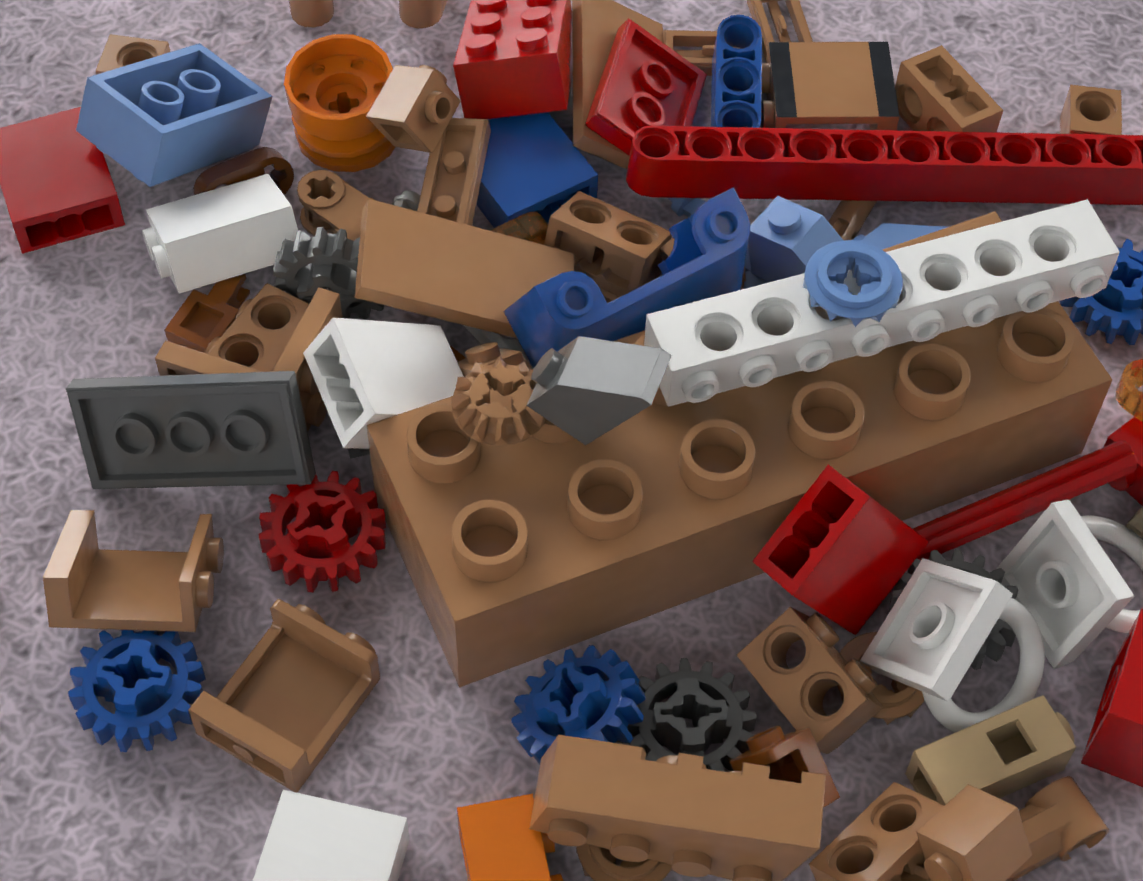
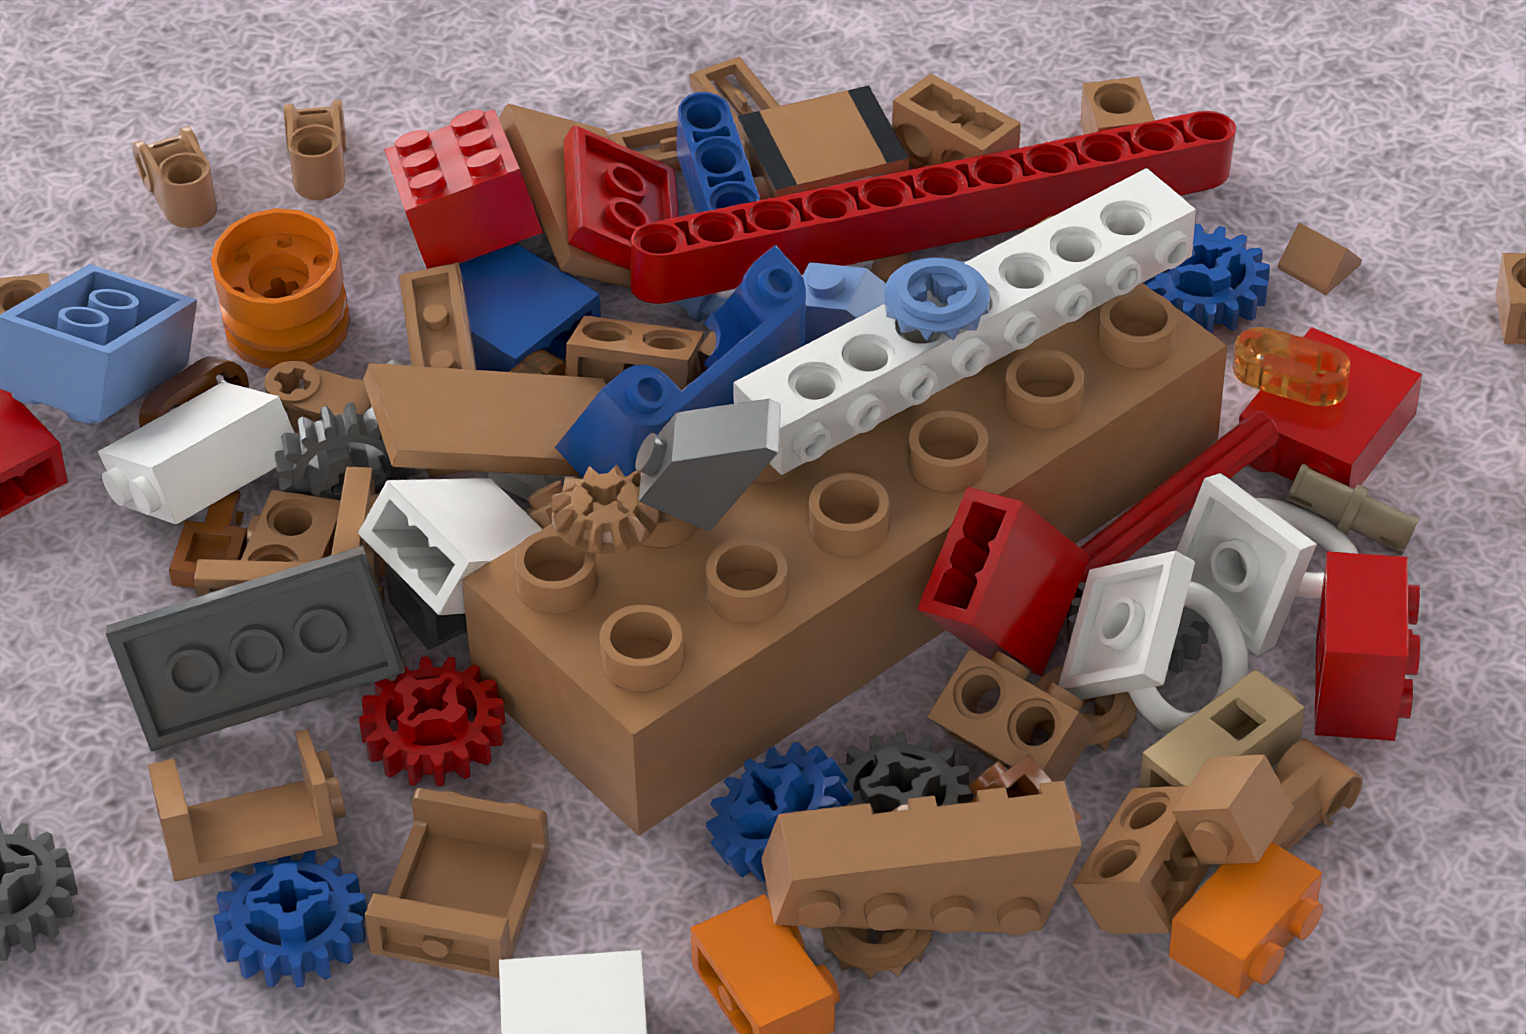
camera: 15 degrees left, 10 degrees down
medium nougat brick [366,65,461,153] -> none

